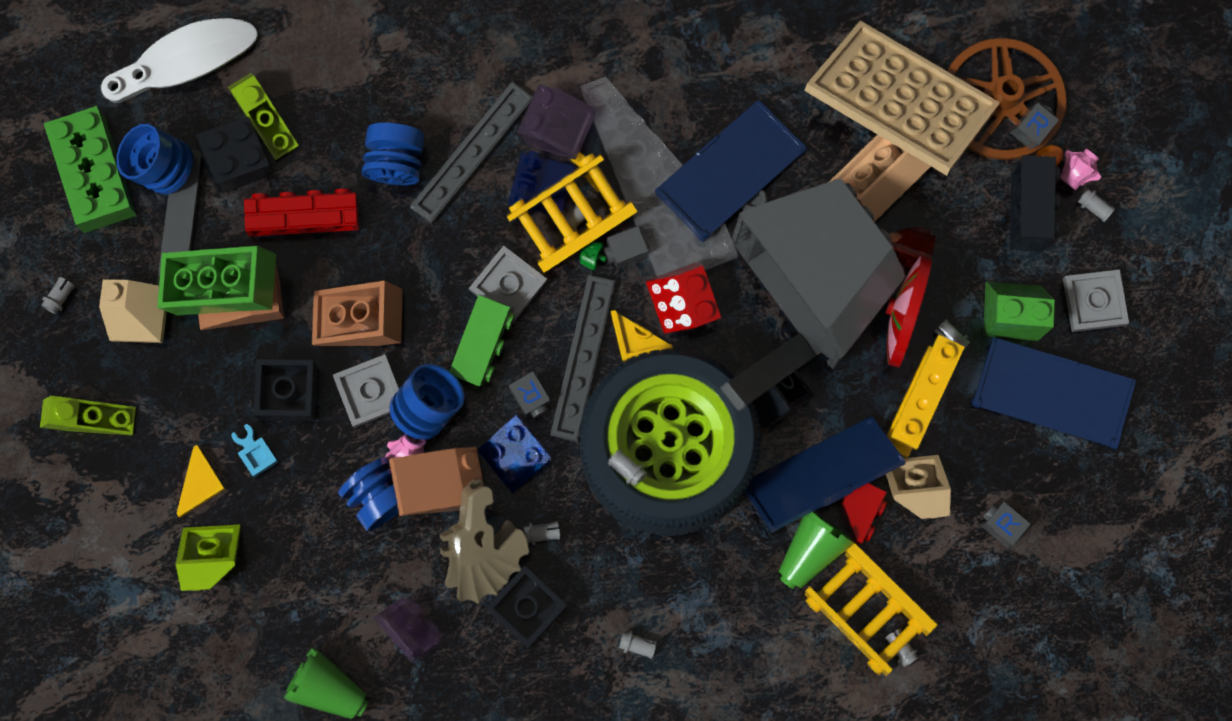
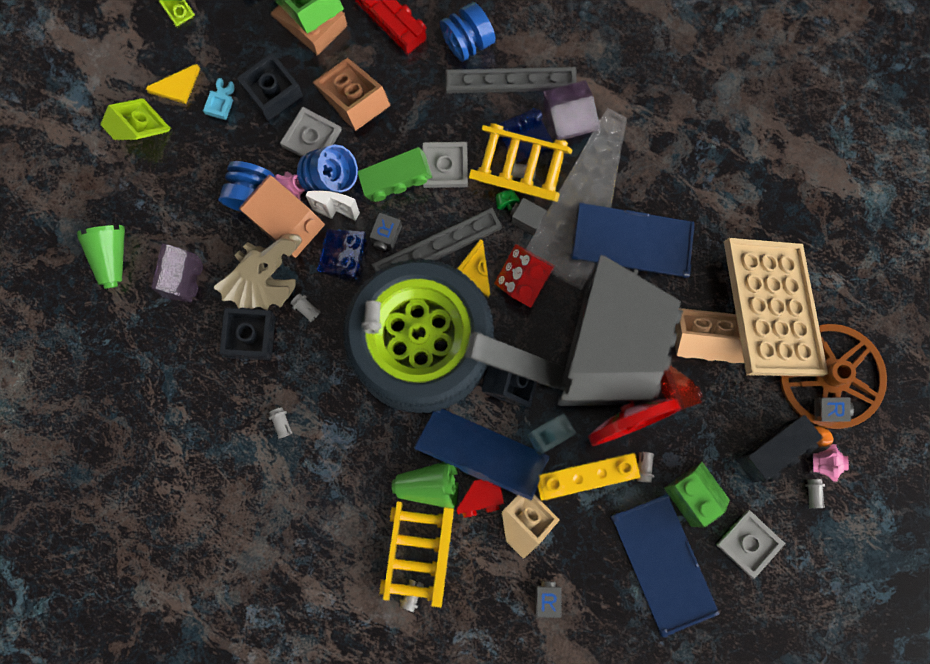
camera: 55 degrees right, 0 degrees up
none -> white slope [306,191,360,221]
none -> clear light blue brick [527,414,576,456]

